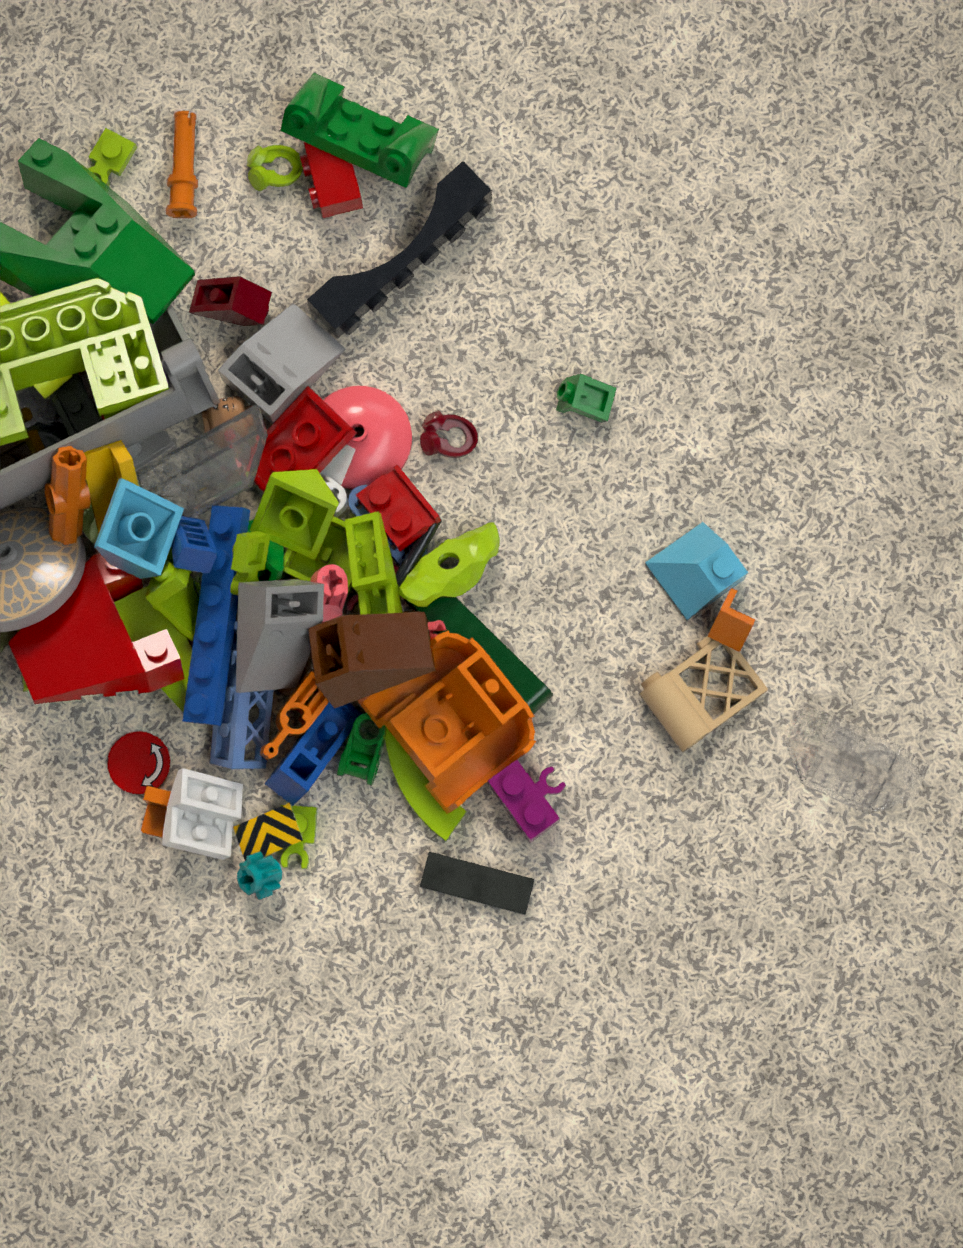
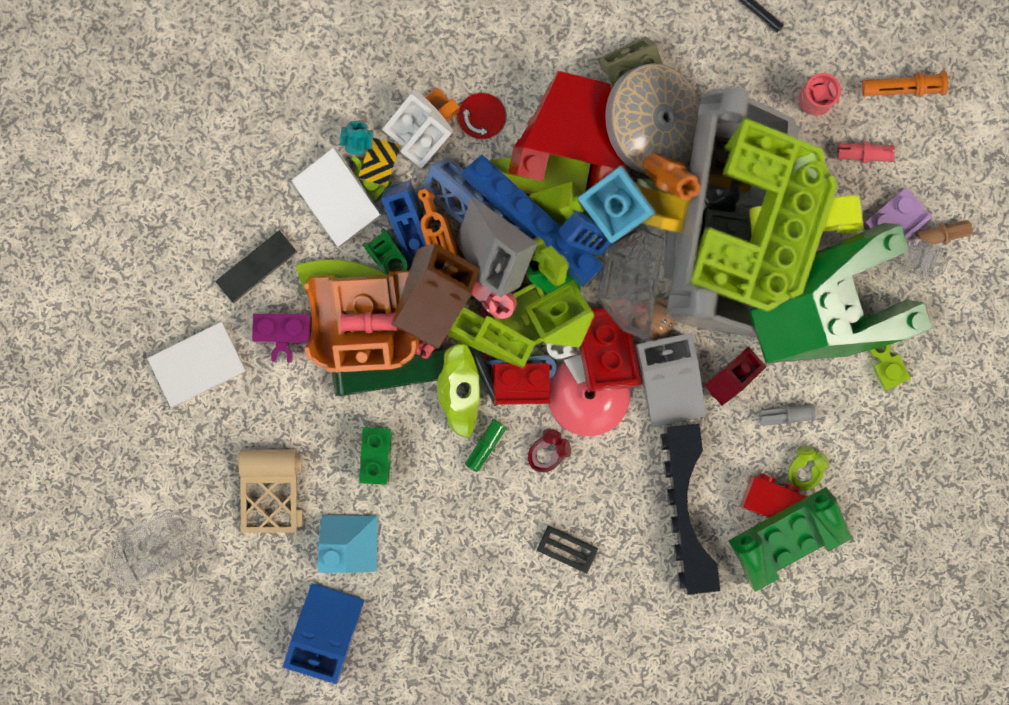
camera: 120 degrees right, 5 degrees up
orange pin [166,111,198,218] -> none
green bracket [556,373,617,423] -> none
orange panel [708,588,755,652] -> none
none -> white tile [147,322,247,408]
none -> blue slope [282,583,365,684]
none -> white tile [291,148,383,247]
none -> coral pin [340,311,398,333]
none -> green brick [359,427,393,485]
none -> green axle [465,419,508,472]
none -> pearl dark grey tile [536,525,598,574]
none -> light grey axle [759,403,816,426]

